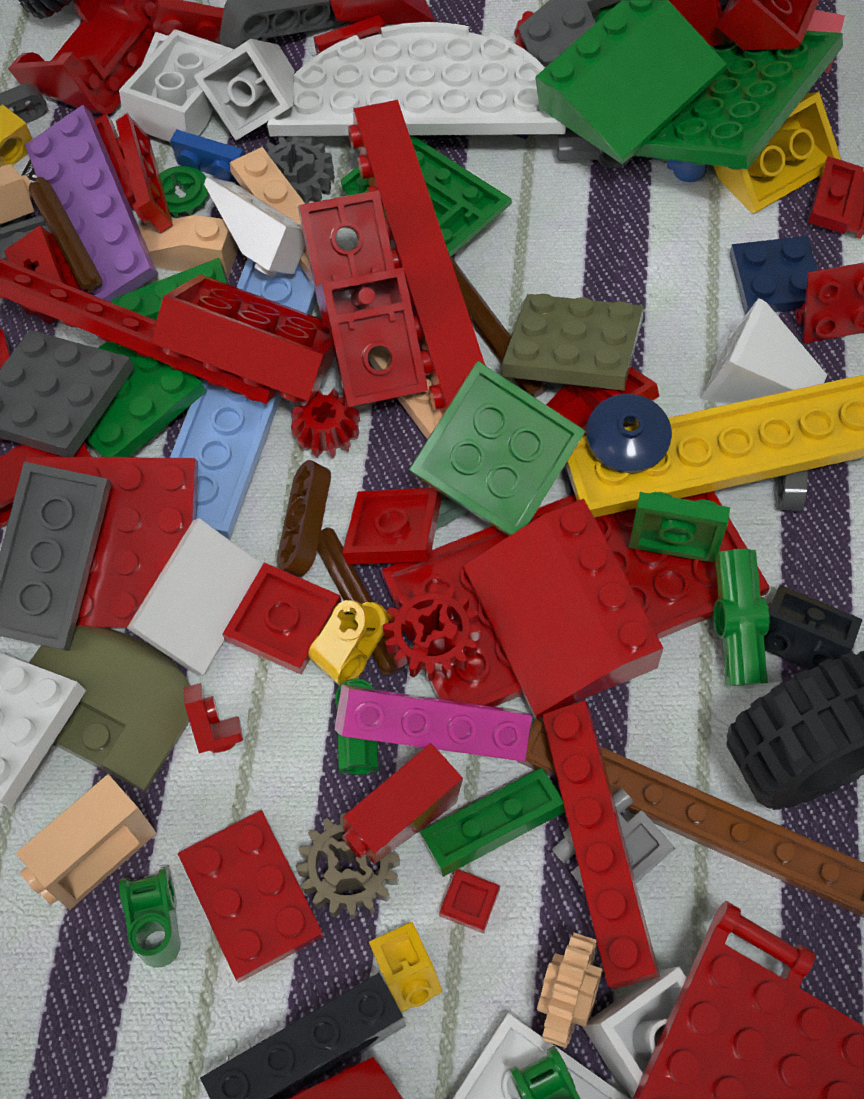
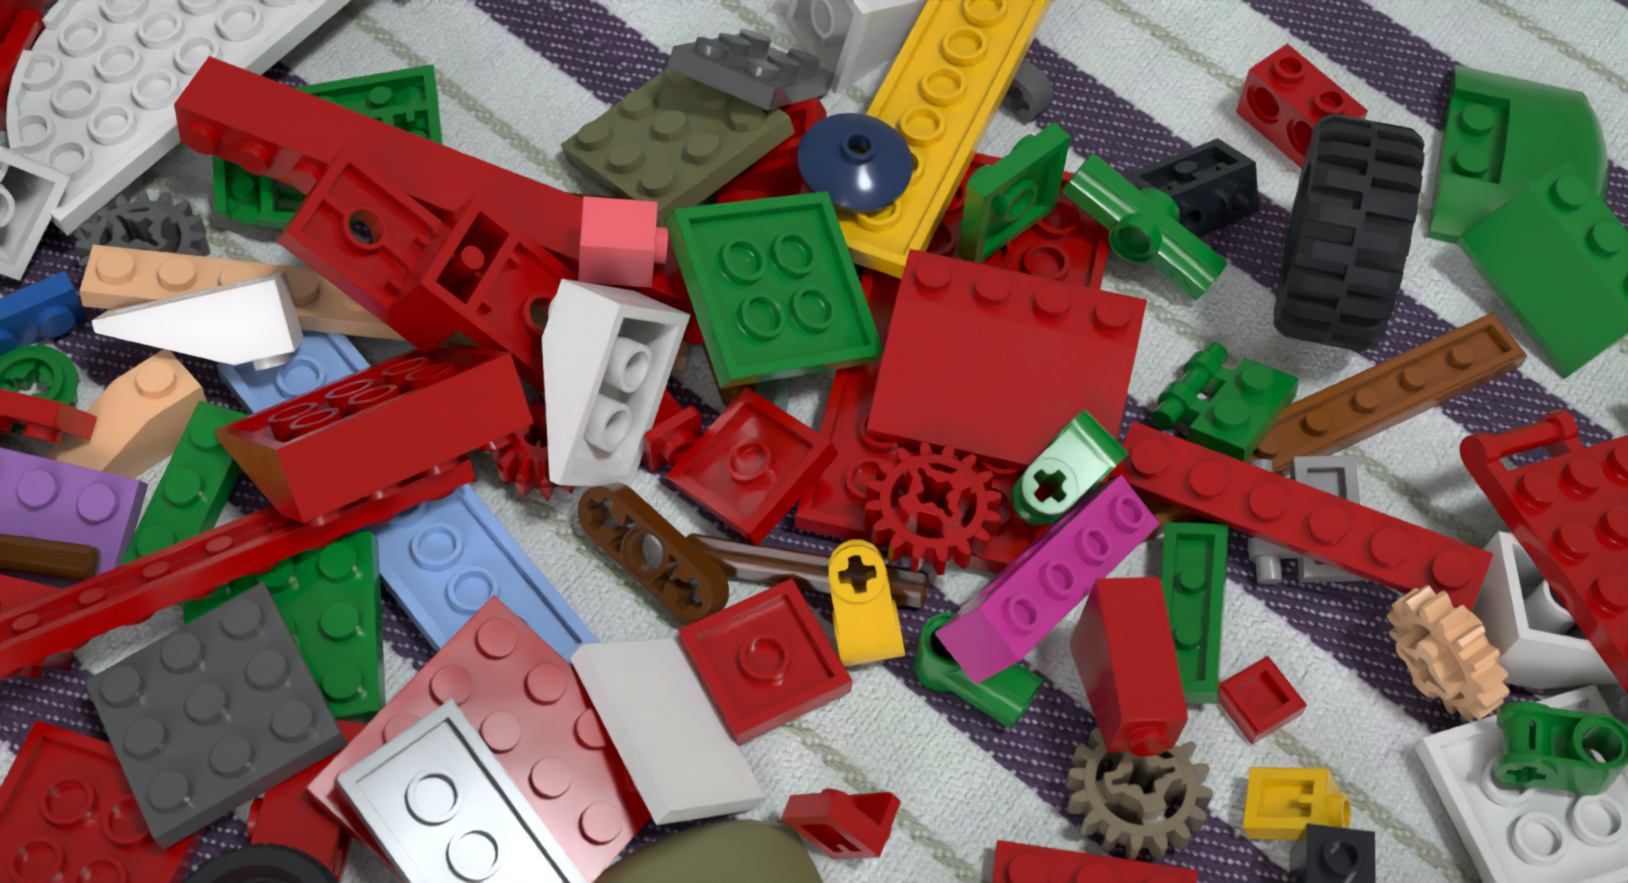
camera: 60 degrees left, 5 degrees down
none -> white slope [542,279,690,488]
none -> coral brick [578,196,668,288]
none -> red bracket [641,388,701,474]
none -> dark grey plate [667,29,835,110]
none -> piece [1011,409,1129,526]
none -> green plate [1151,342,1299,462]

